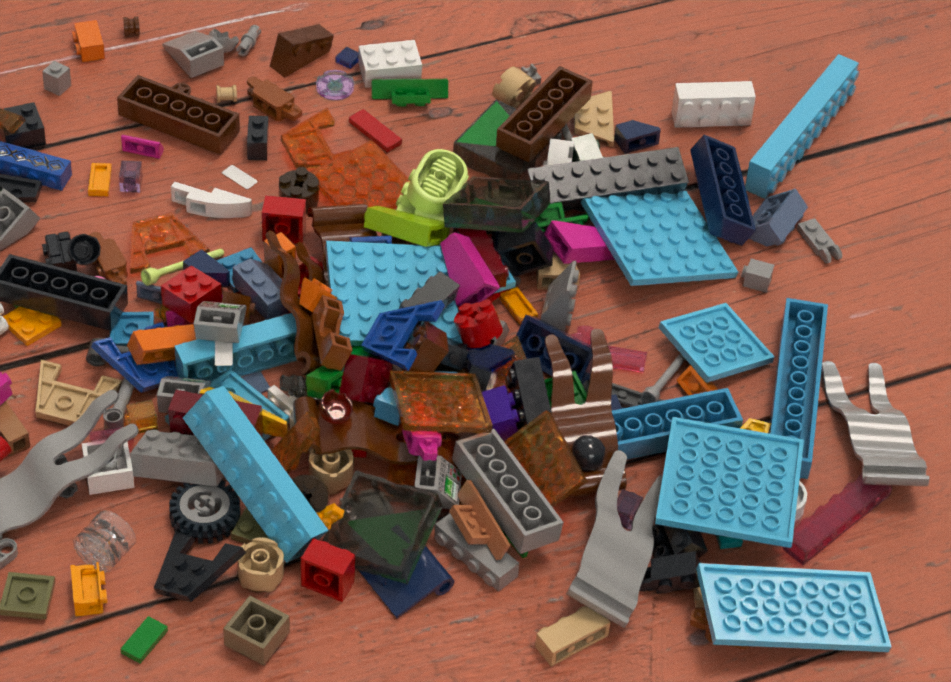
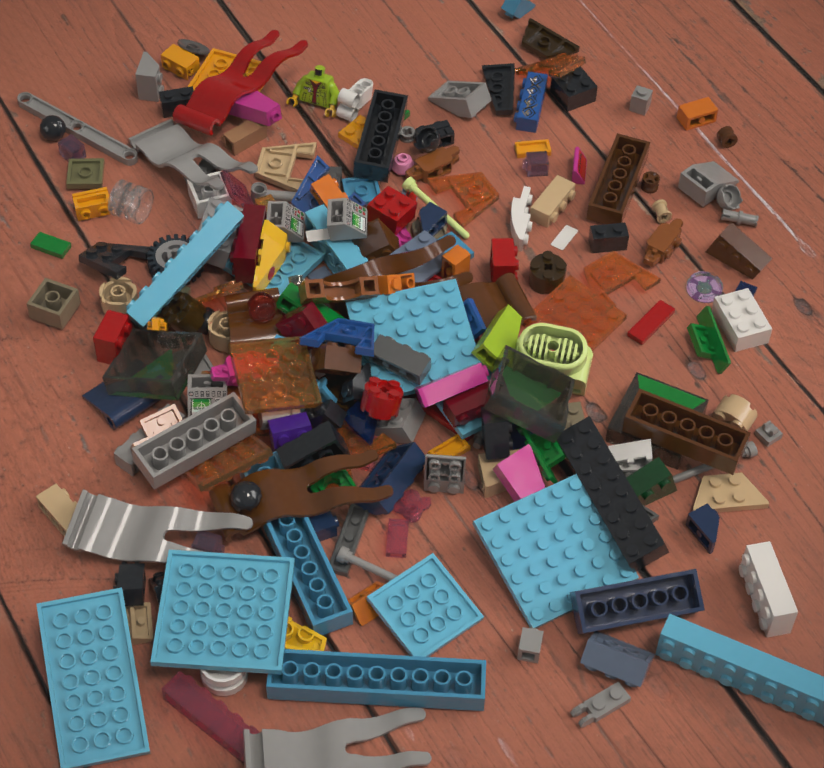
camera: 85 degrees right, 5 degrees up
none -> tan brick [530,175,576,228]

